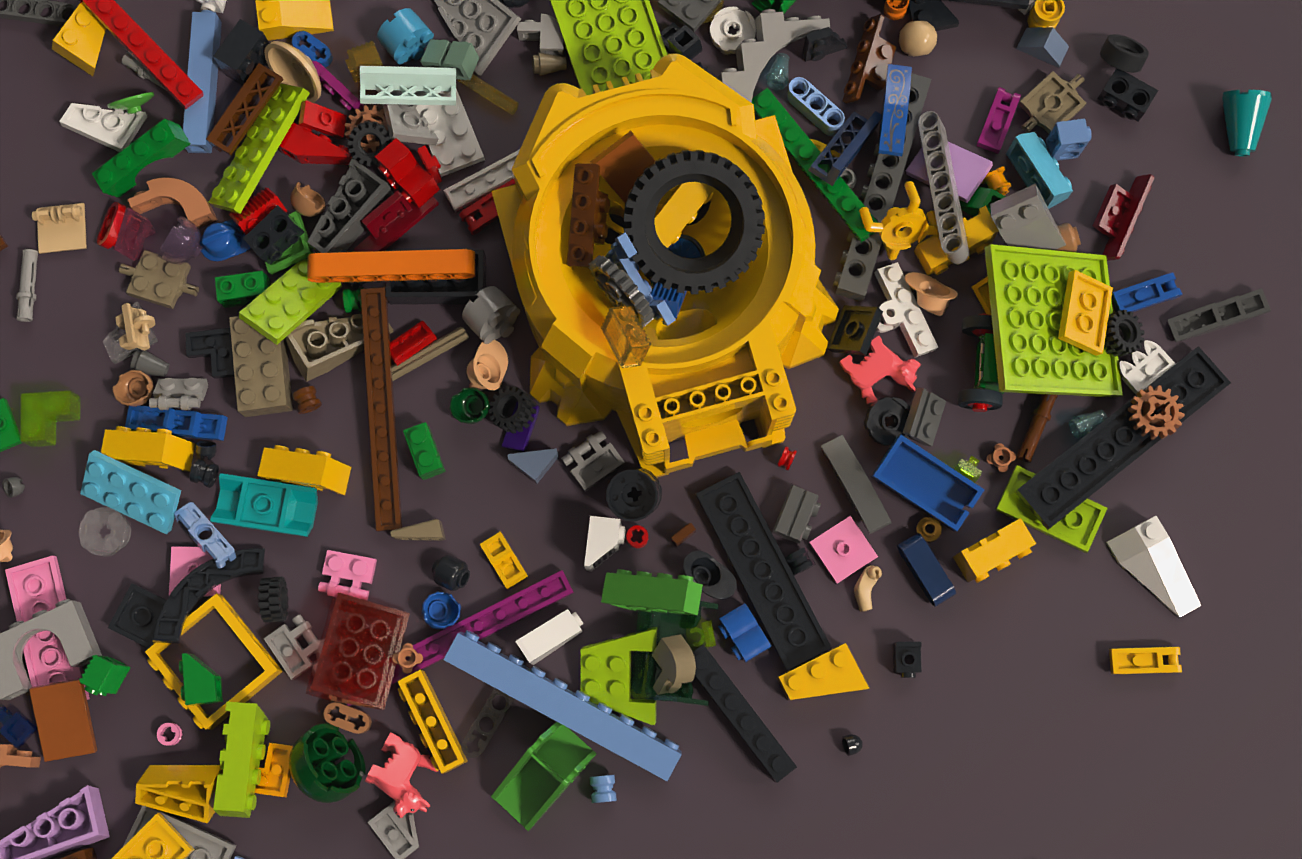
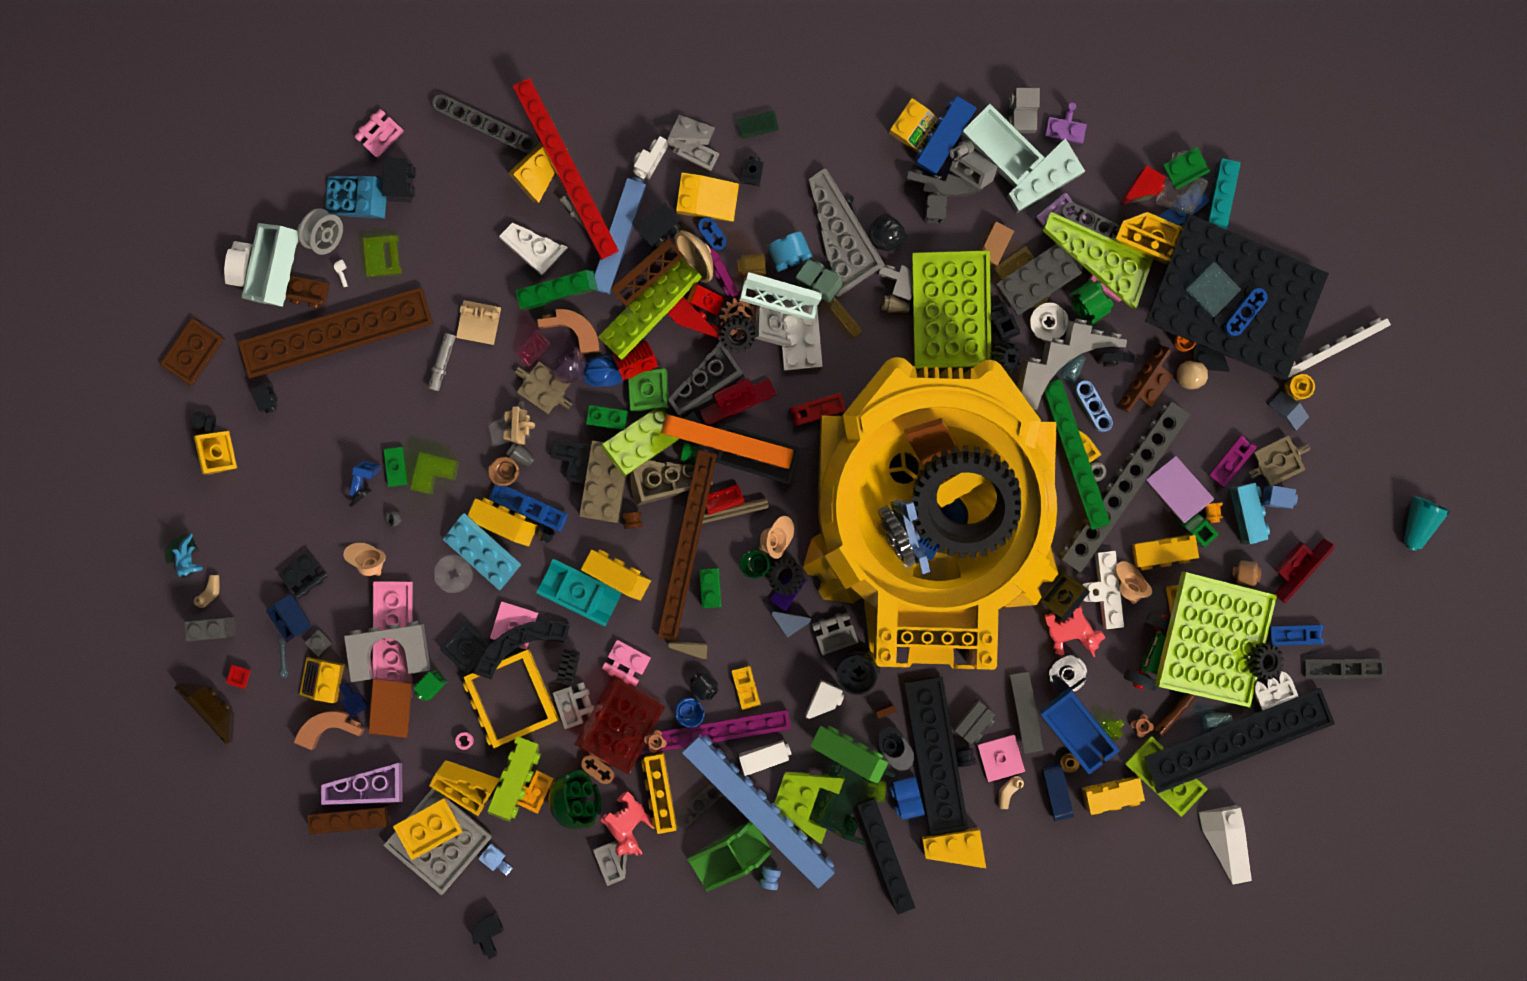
camera: 10 degrees right, 10 degrees up
red plate [97,202,128,249] -> none
bright green dish [107,92,154,115] -> none
light grey plate [149,378,208,410] -> none
medium blue piece [174,502,236,568] -> none
green slope [179,653,223,706] -> none
black wheel [190,459,219,488] -> none
black brick [243,205,305,265] -> none
medium nougat hair [290,182,326,217] -> none
red brick [375,138,440,208] -> none
red plate [418,145,442,184] -> none
white tile [443,149,520,213] -> none
light grey brick [462,286,520,344] -> none
reddish brown bracket [567,163,610,267] -> none
clear yellow brick [601,306,652,368] -> none
red bush [626,525,648,549] -> none
dark tan brick [652,634,696,695] -> none
red bush [777,446,797,471] -> none
dark blue fence [808,111,882,186] -> none
black hinge [842,734,863,756] -> none
yellow plate [859,181,939,260] -> none
blue slope [878,64,912,156] -> none
black brick [893,642,922,678] -> none
dark grey plate [903,388,946,446] -> none
light grey beam [918,111,969,264] -> none
light grey slope [990,184,1066,250] -> none
yellow plate [1058,270,1113,356] -> none
black brick [1097,68,1159,122] -> none
black tyre [1100,34,1149,73] -> none
yellow plate [1109,647,1182,675] -> none
nougat gear [1128,385,1185,440] -> none

